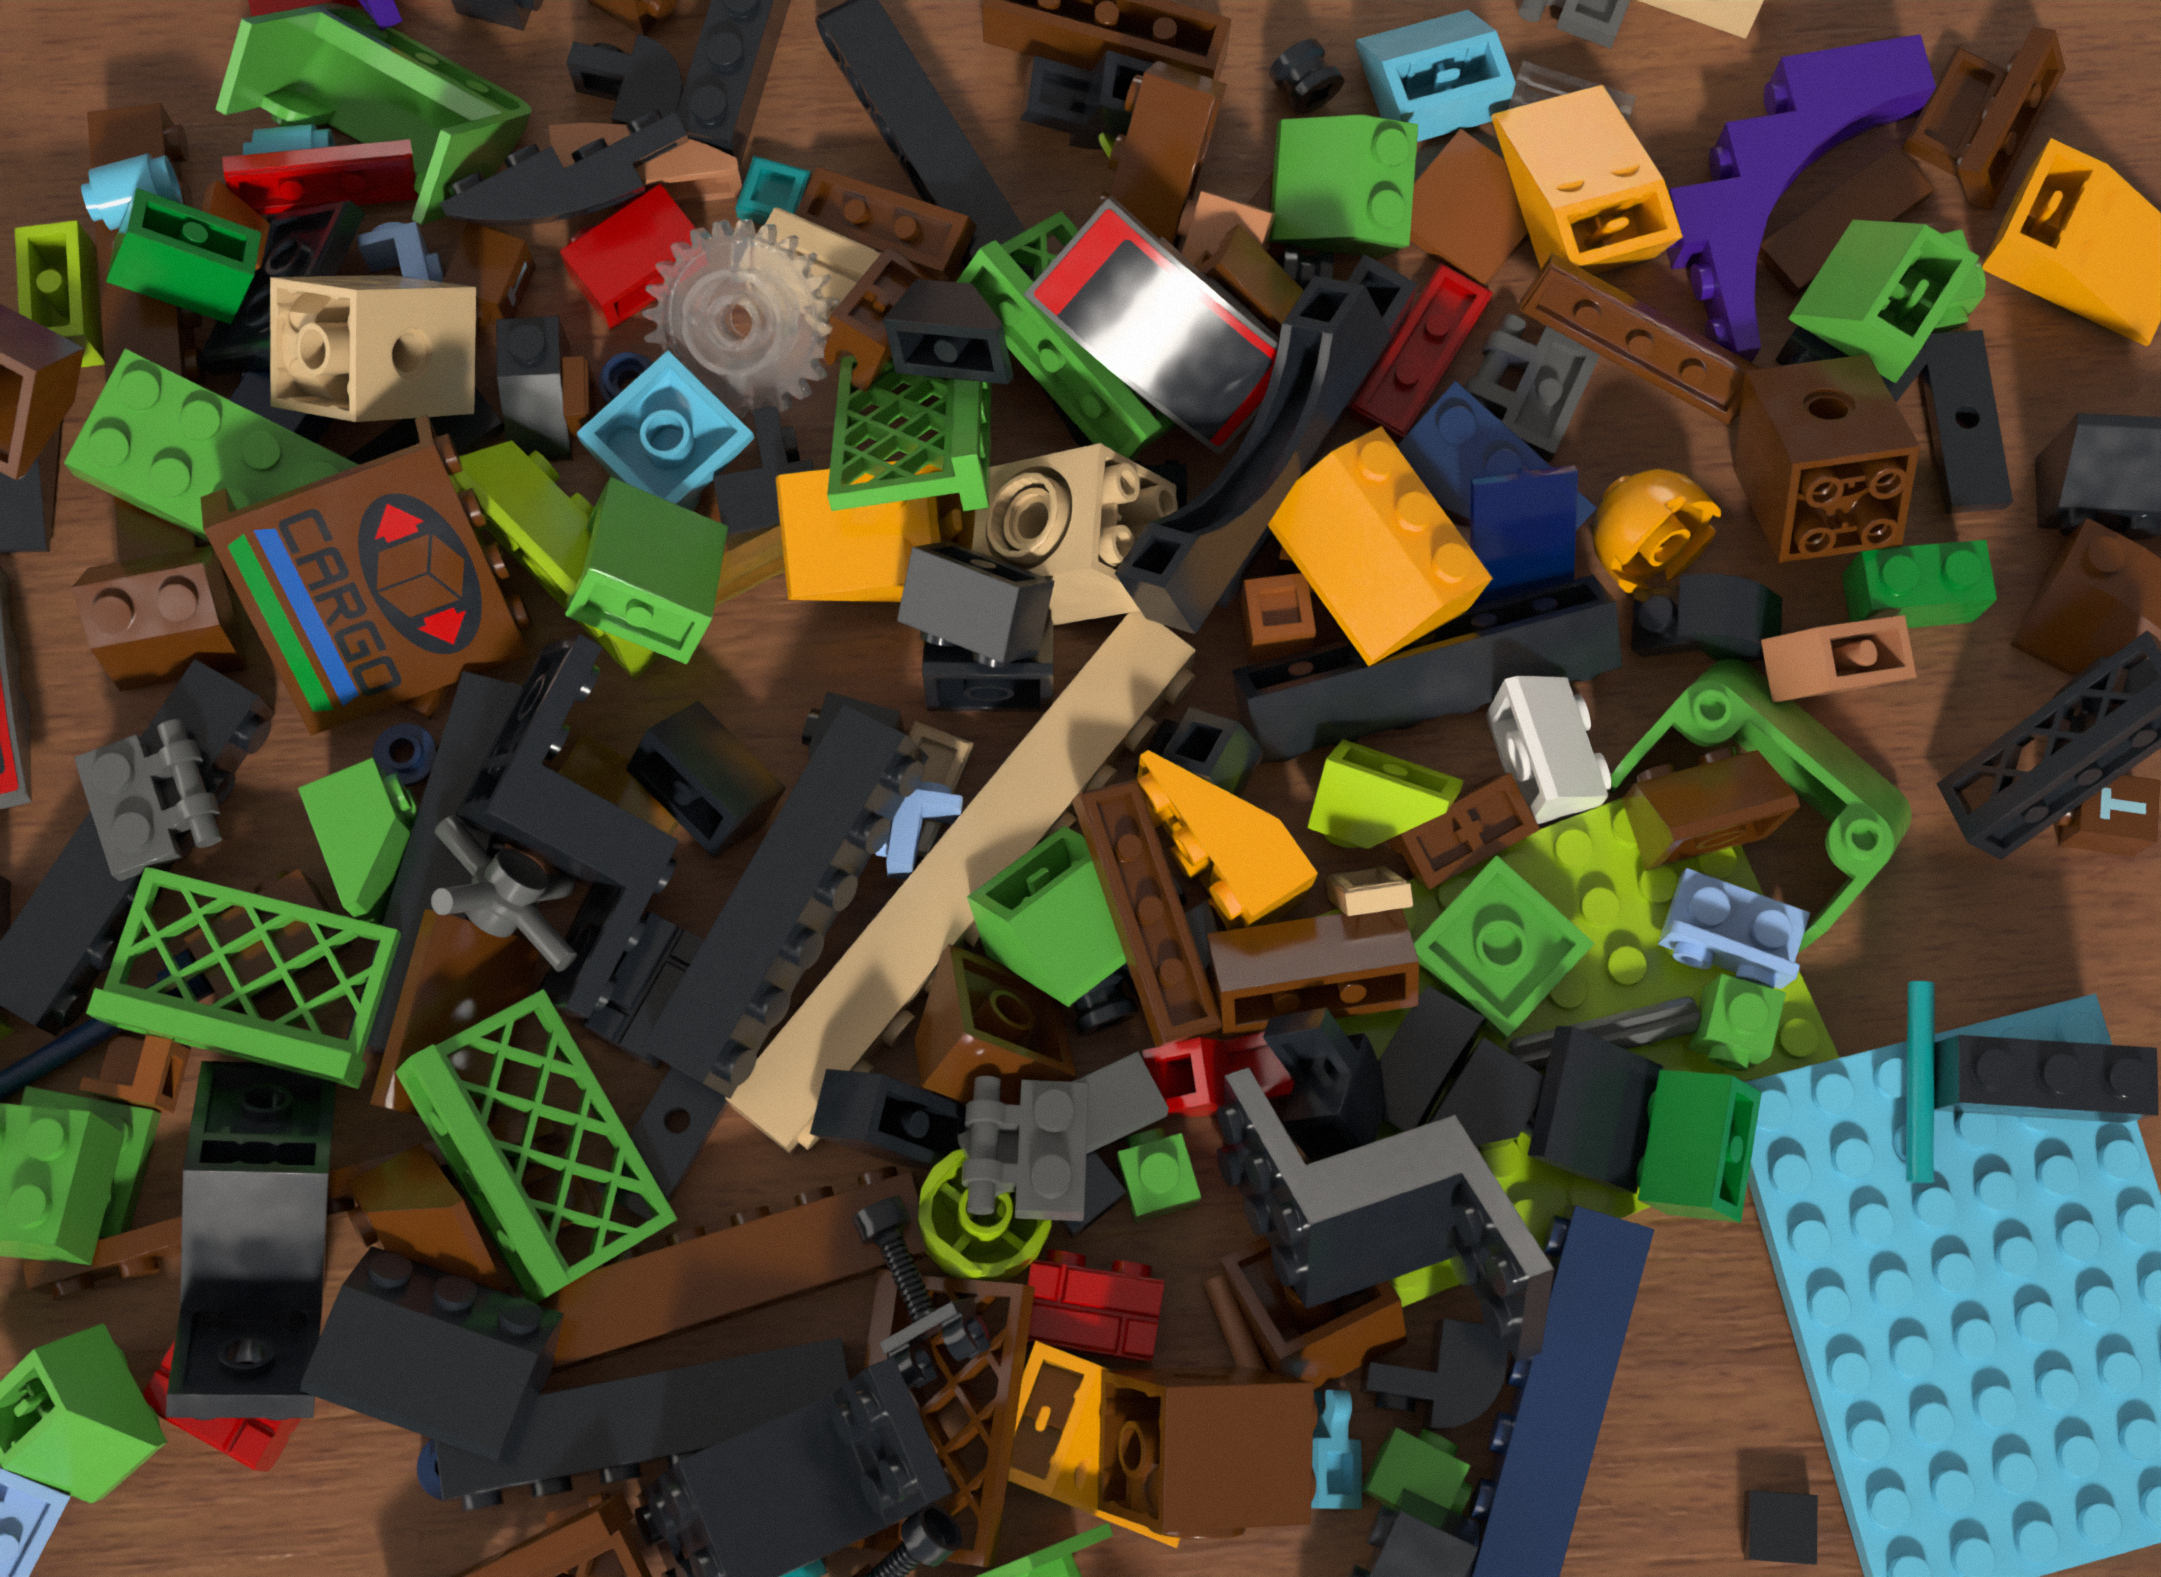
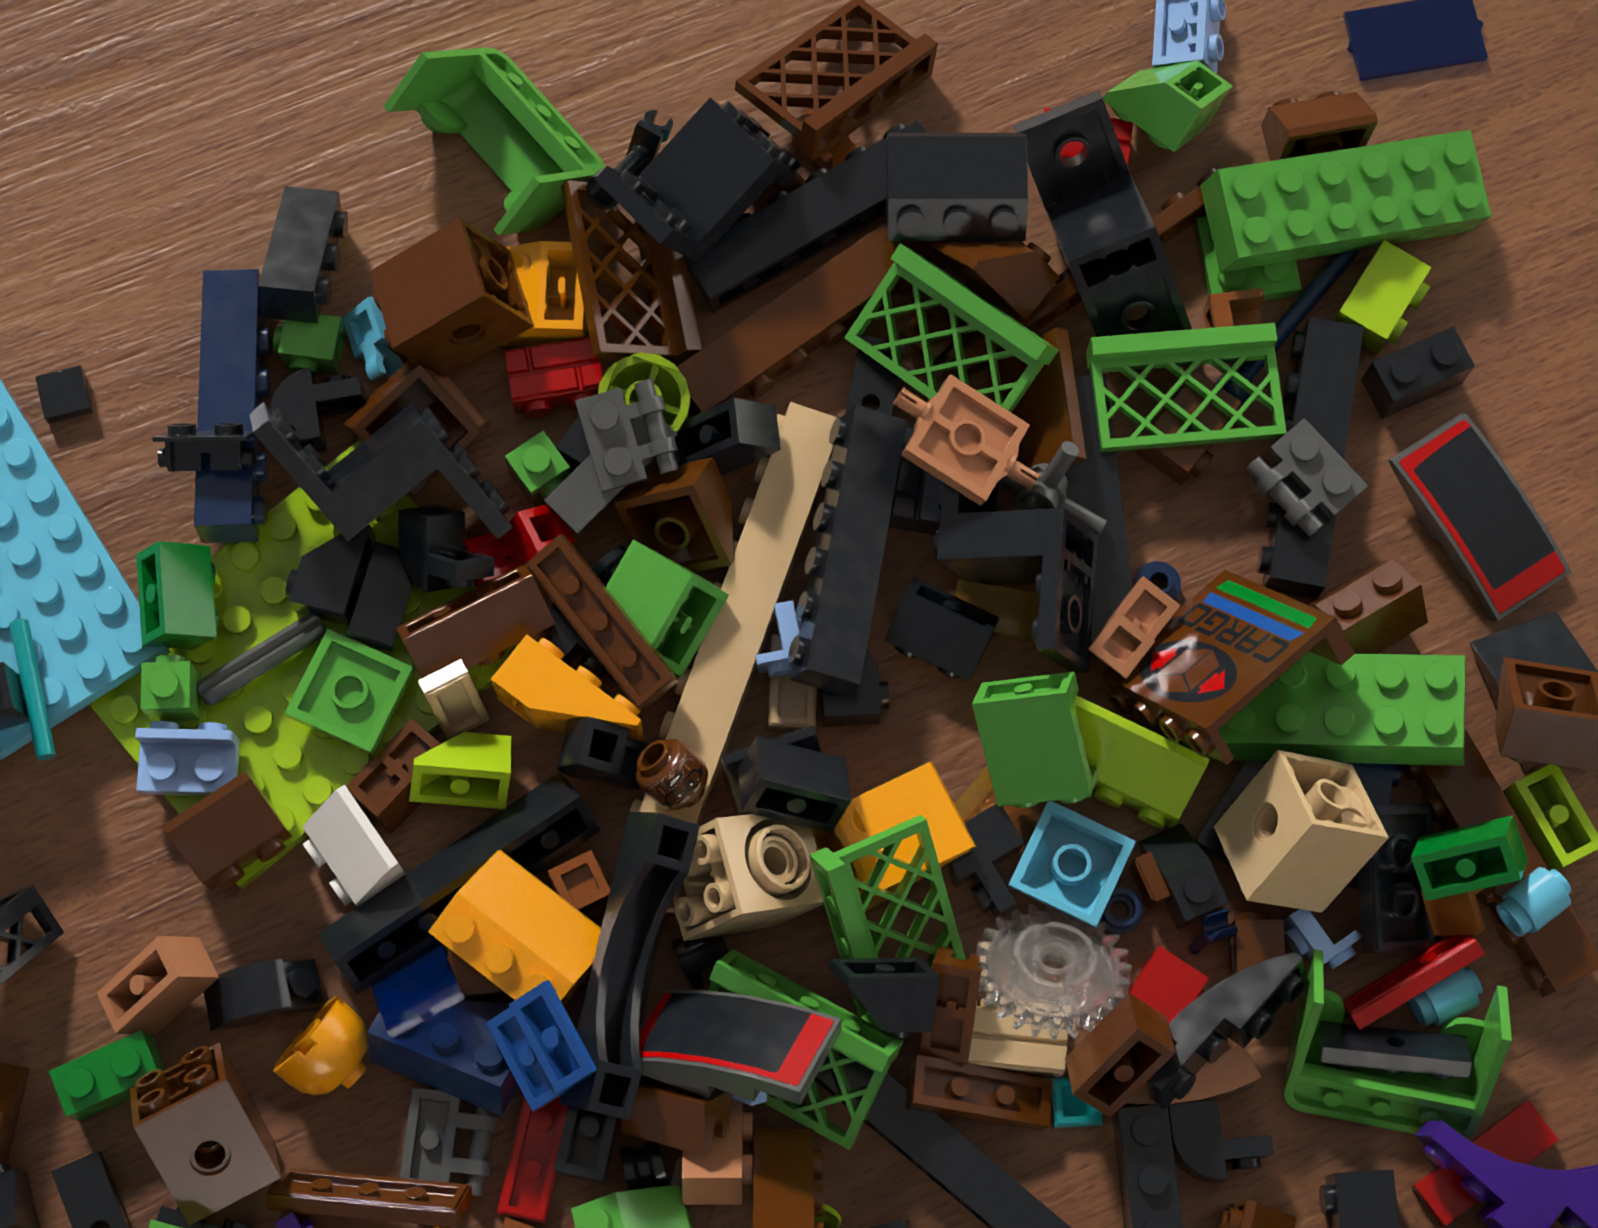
camera: 160 degrees right, 0 degrees up
bright green slope [298,758,420,926] -> none
black bar [851,1196,991,1390] -> none
black tile [1528,1026,1663,1194] -> none
bright green windscreen [1608,659,1912,953] -> none
none -> black hinge [152,422,256,472]
none -> blue slope [486,980,597,1112]
none -> reddish brown head [636,739,708,811]
none -> nougat plate [893,374,1040,506]
none -> reddish brown brick [1065,993,1176,1118]
none -> nougat slope [1087,576,1181,679]
none -> dark blue hand [1189,908,1238,955]
none -> black tile [1318,1021,1472,1080]

